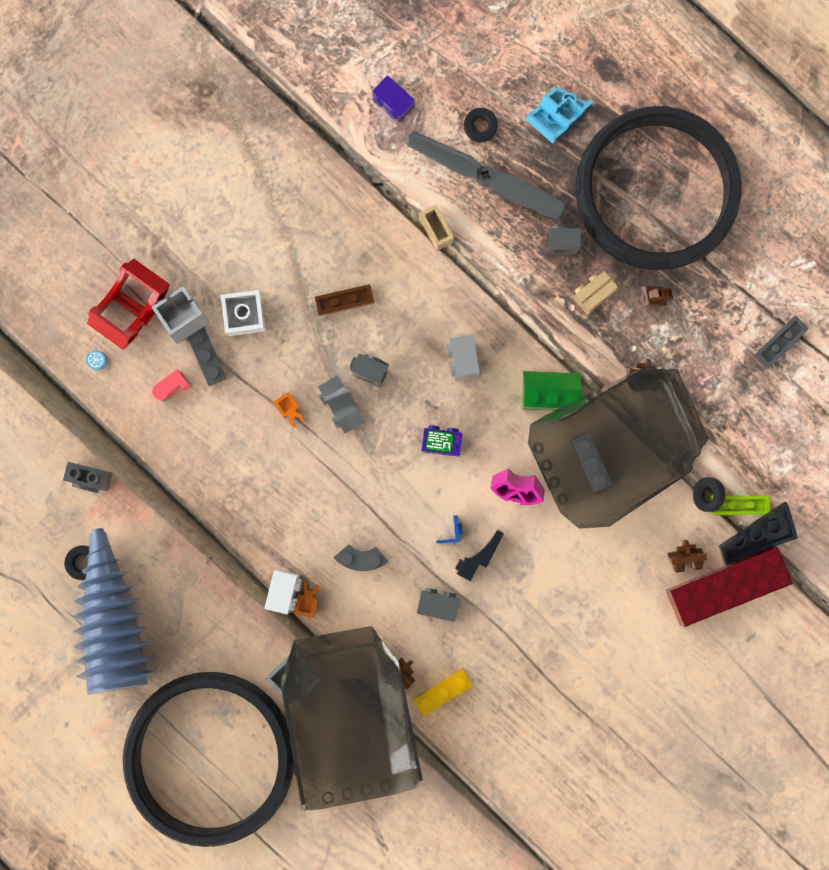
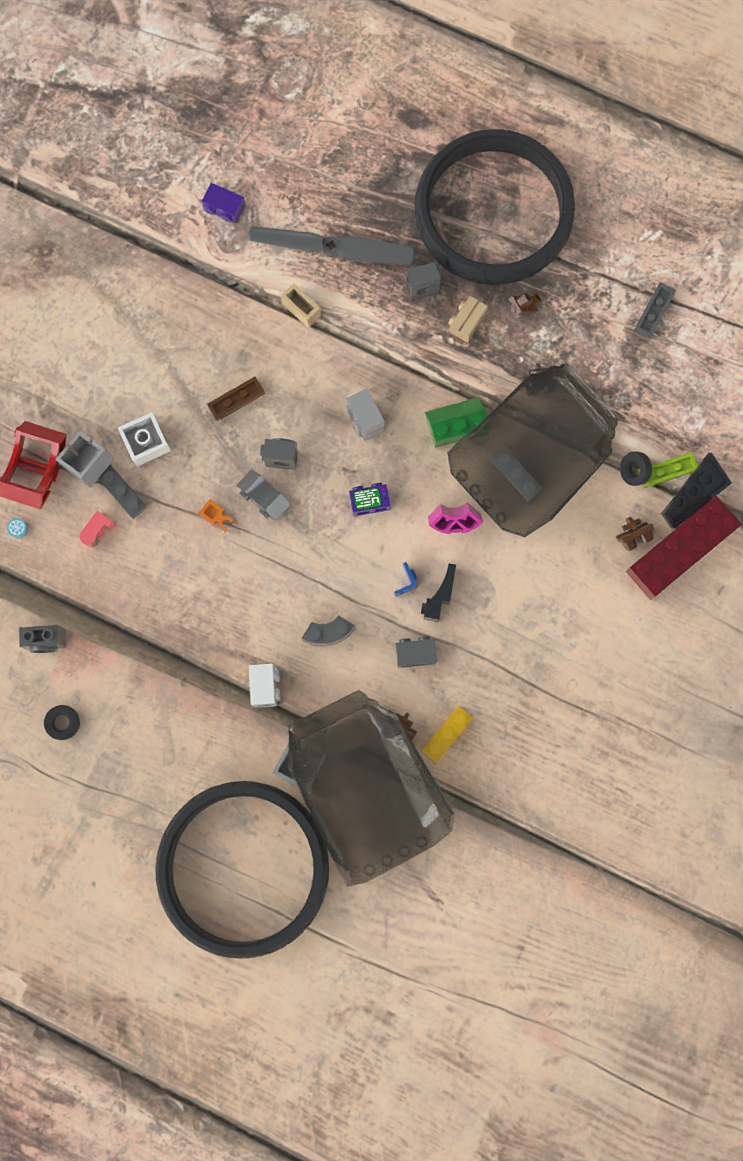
camera: 15 degrees left, 5 degrees down
sand blue cone [74,528,154,695] -> none
orange plate [294,582,319,618] -> none
black tyre [464,108,498,143] -> none
medium azure slope [526,87,594,143] -> none

